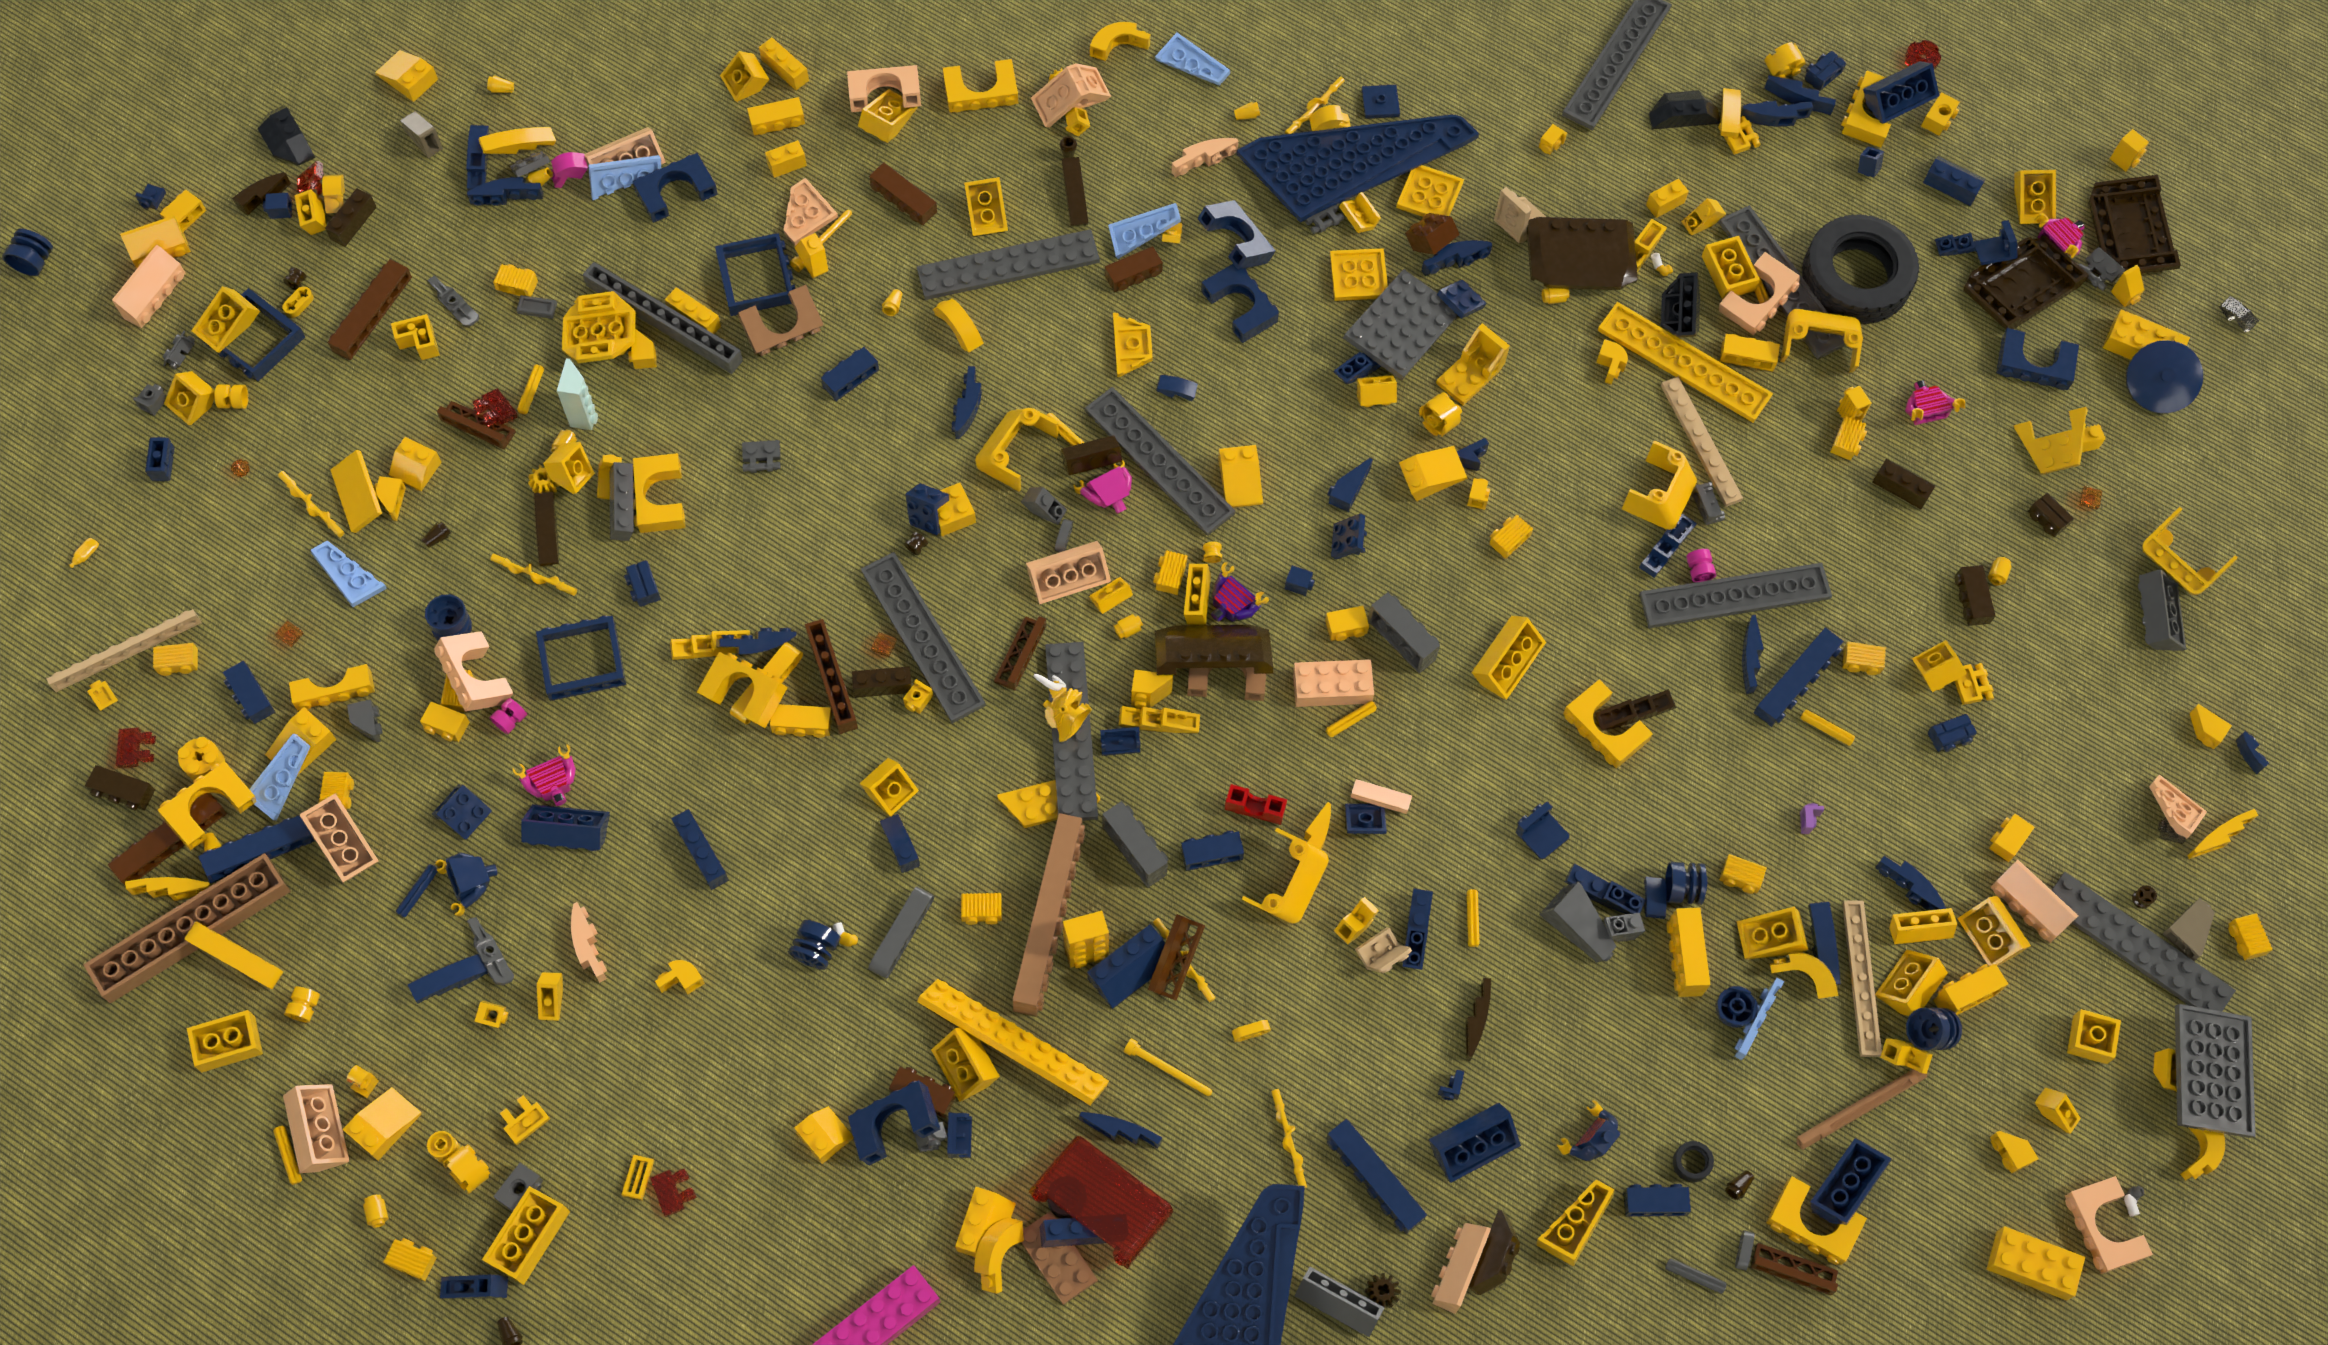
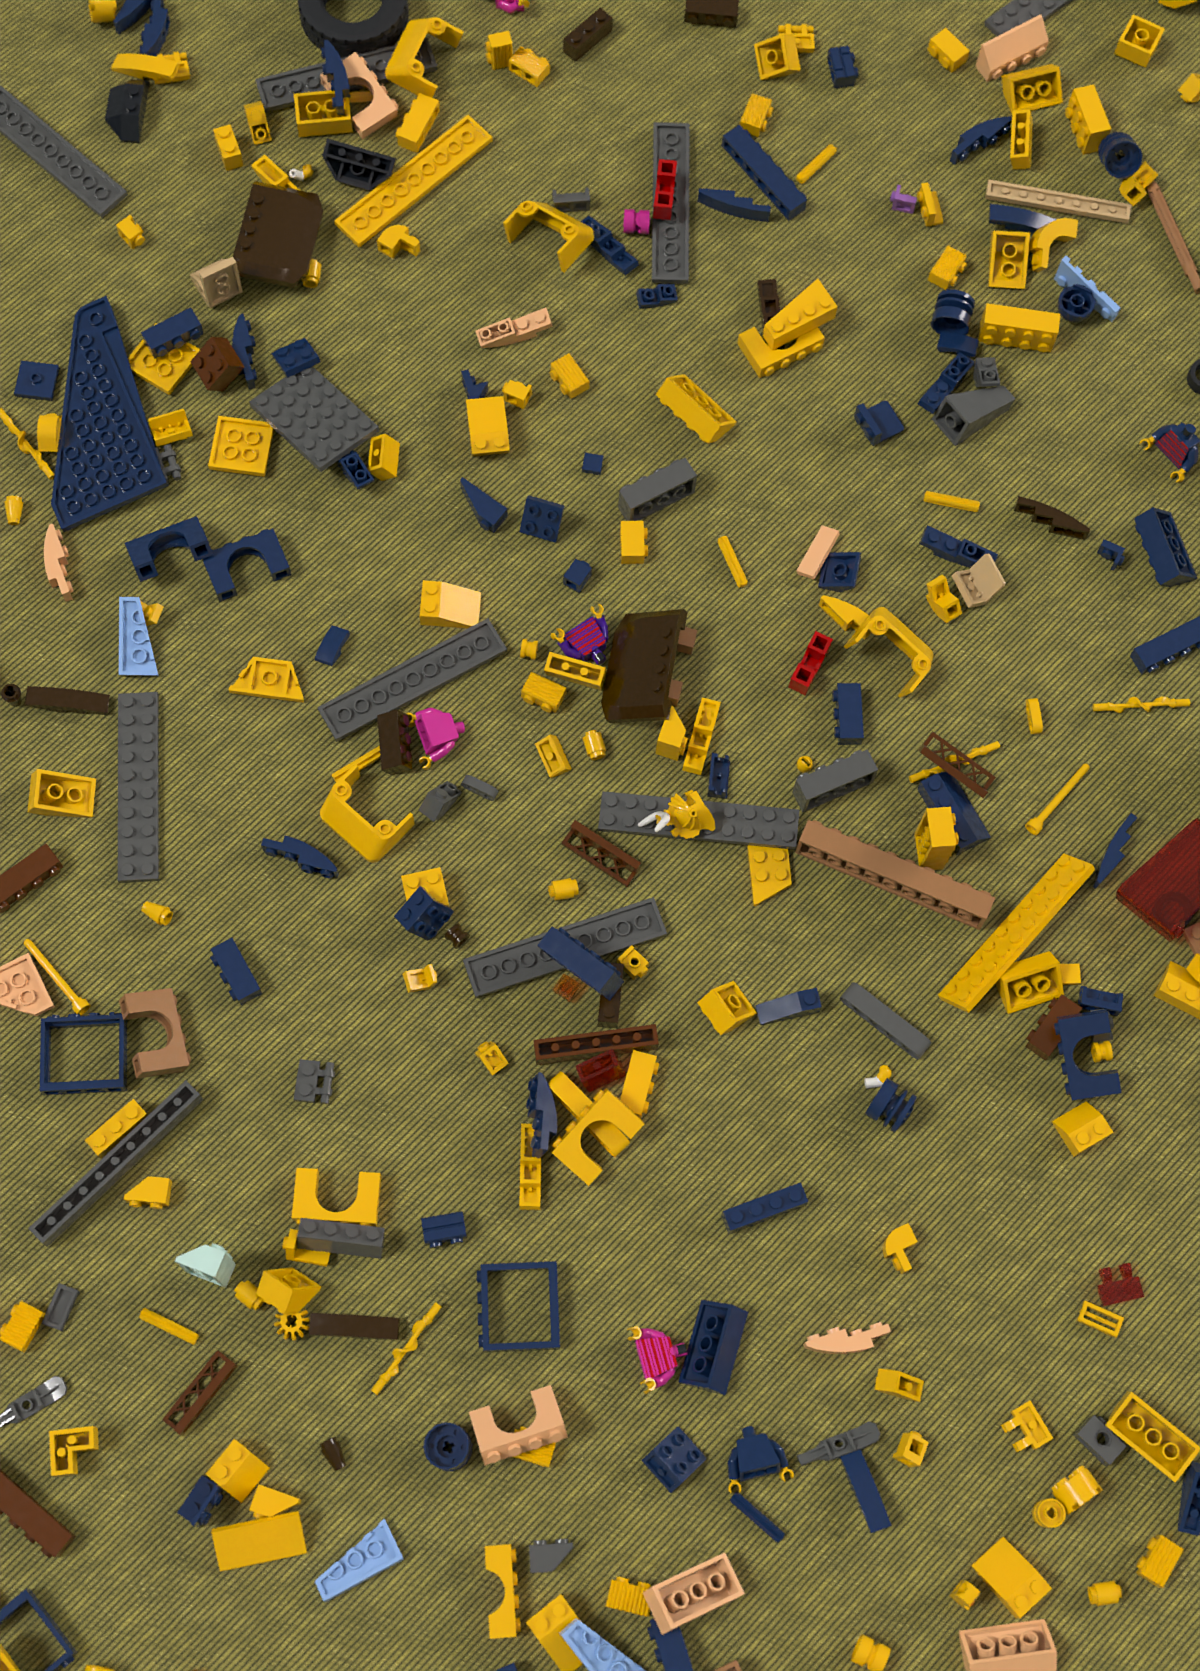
camera: 80 degrees left, 5 degrees up
clear orange plate [275,620,304,648] -> none
yellow piece [278,471,344,537] -> none
yellow brick [420,702,470,742] -> none
clear red plate [473,388,518,427] -> none
dark pink wheel [490,698,527,735] -> none
yellow piece [562,291,636,363] -> none
yellow slope [794,233,828,278] -> none
yellow arch [933,298,984,352] -> none
yellow brick [961,893,1002,925] -> none
light nougat slope [1026,541,1111,604] -> none
reddish brown brick [1105,246,1163,293] -> none
light nougat brick [1293,659,1374,707] -> none
yellow brick [1419,392,1462,437] -> none
yellow bracket [1436,323,1510,406] -> none
tan plate [1661,377,1743,507] -> none
yellow slope [1875,949,1948,1016] -> none
none -> dark blue brick [141,307,204,359]
none -> dark blue bracket [177,1475,224,1528]
none -> dark blue slope [321,40,351,115]
none -> yellow bracket [403,964,437,993]
none -> light nougat slope [475,308,553,348]
none -> yellow bracket [475,1041,509,1076]
none -> dark blue brick [537,926,624,1001]
none -> yellow brick [548,878,579,901]
none -> clear red brick [576,1049,626,1093]
none -> dark blue tile [582,453,604,475]
none -> dark blue slope [636,284,678,309]
none -> red arch [653,159,677,220]
none -> yellow wedge [763,279,838,350]
none -> yellow hinge [796,756,813,773]
none -> yellow bracket [917,182,944,227]
none -> yellow tile [1060,964,1081,985]
none -> yellow wheel [1091,1040,1113,1063]

